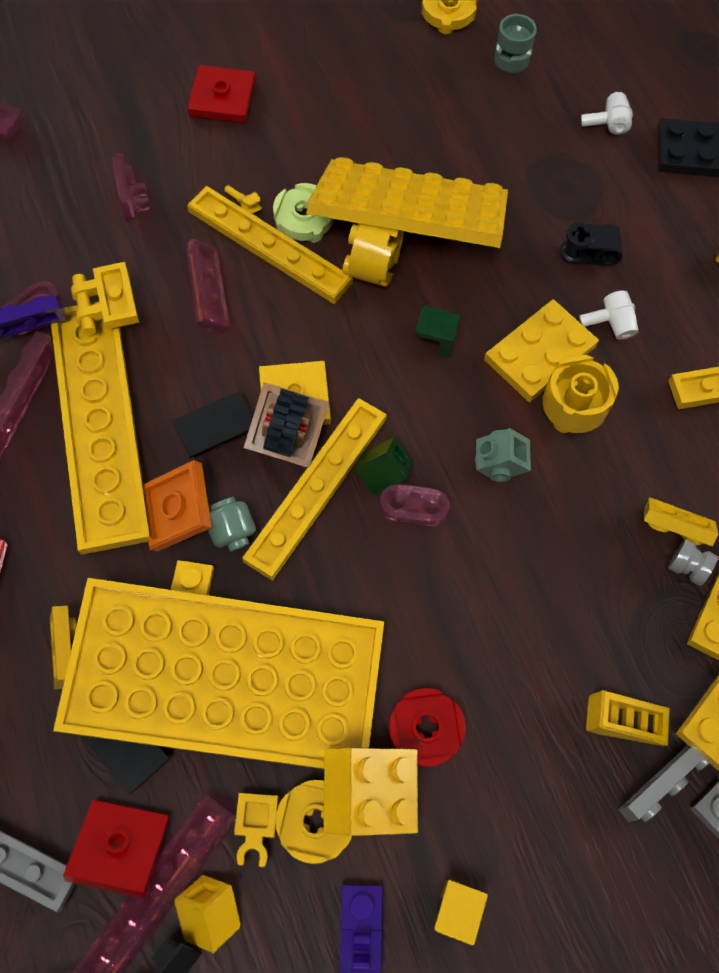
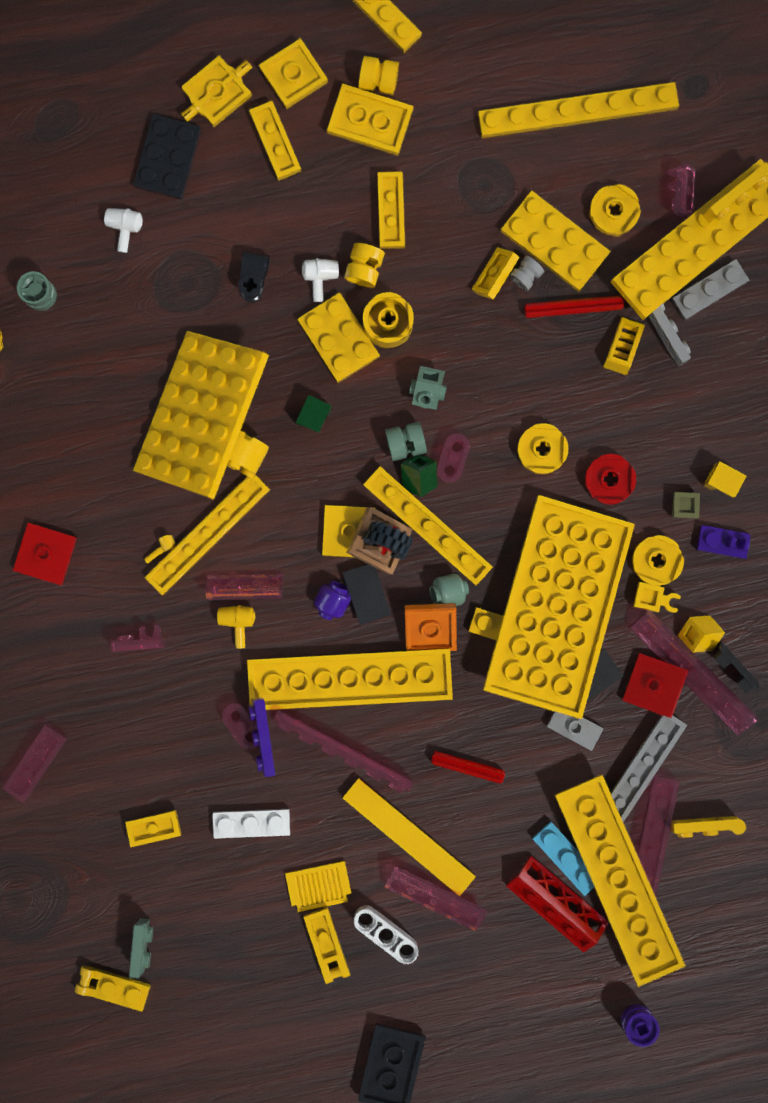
camera: 75 degrees left, 20 degrees up
yellow plate [50,606,76,690] -> none
yellow plate [71,262,139,335] -> none
yellowish green plate [273,183,334,243] -> none
yellow brick [323,748,418,836] -> none
none -> yellow piece [217,605,255,649]
none -> dark purple head [314,581,351,620]
none -> yellow wheel [344,243,385,288]
none -> sand green wheel [385,421,427,461]
none -> yellow plate [517,423,568,474]
none -> red axle [525,295,624,318]
none -> light grey plate [547,712,603,751]
none -> olive plate [672,492,700,519]

